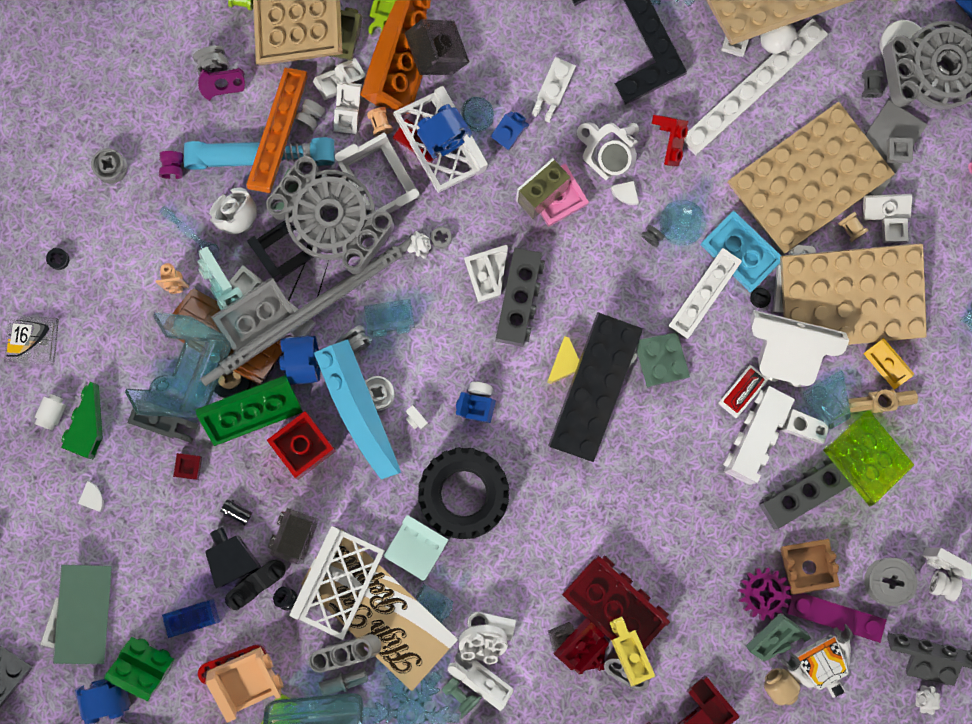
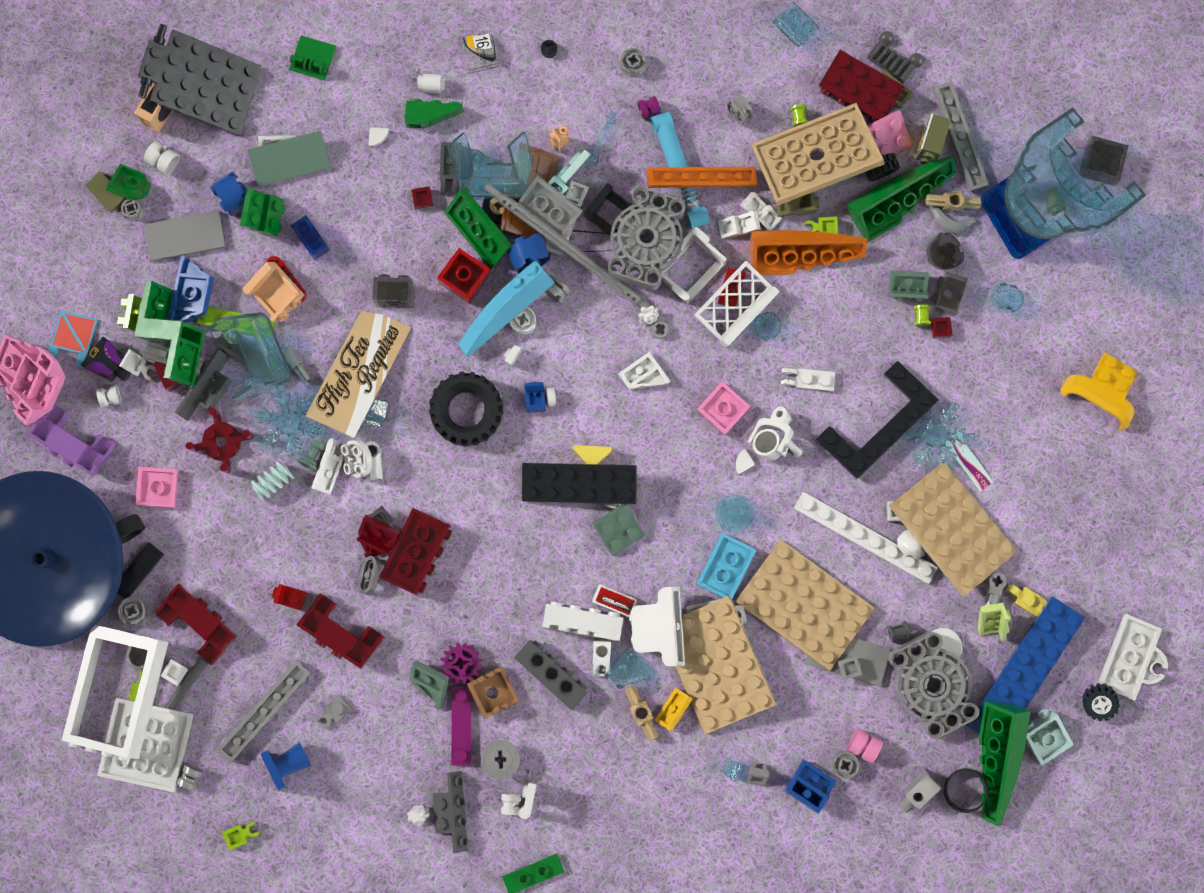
camera: 70 degrees right, 0 degrees up
magenta piece [198,68,245,101] -> none
black torso [205,527,261,589] -> none
white cylinder [209,187,257,235] -> none
black pin [220,499,253,526] -> none
black piece [225,559,286,610] -> none
black bush [273,586,298,611] -> none
white fence [289,526,385,640] -> none
light grey wheel [294,99,325,131] -> none
light grey beam [309,634,381,673] -> none
clear light blue bracket [364,299,415,337] -> none
light nougat bush [367,107,393,137] -> none
light aqua bracket [384,515,449,581] -> none
clear smoke brick [405,19,470,75] -> none
blue brick [417,104,472,159] -> none
blue bracket [490,112,529,150] -> none
dark grey brick [495,247,545,347] -> none
olive piece [516,158,571,219] -> none
light yellow plate [610,617,655,687] -> none
dark grey bush [641,225,665,247] -> none
red bracket [651,115,688,167] -> none
white plate [669,248,742,339] -> none
black piece [750,288,771,308] -> none
tan head [764,668,801,705] -> none
torso [781,624,853,698] -> none
clear neon green plate [823,410,914,507] -> none
tan bush [838,212,869,243] -> none
white plate [863,194,912,220] -> none
white plate [882,218,909,243] -> none

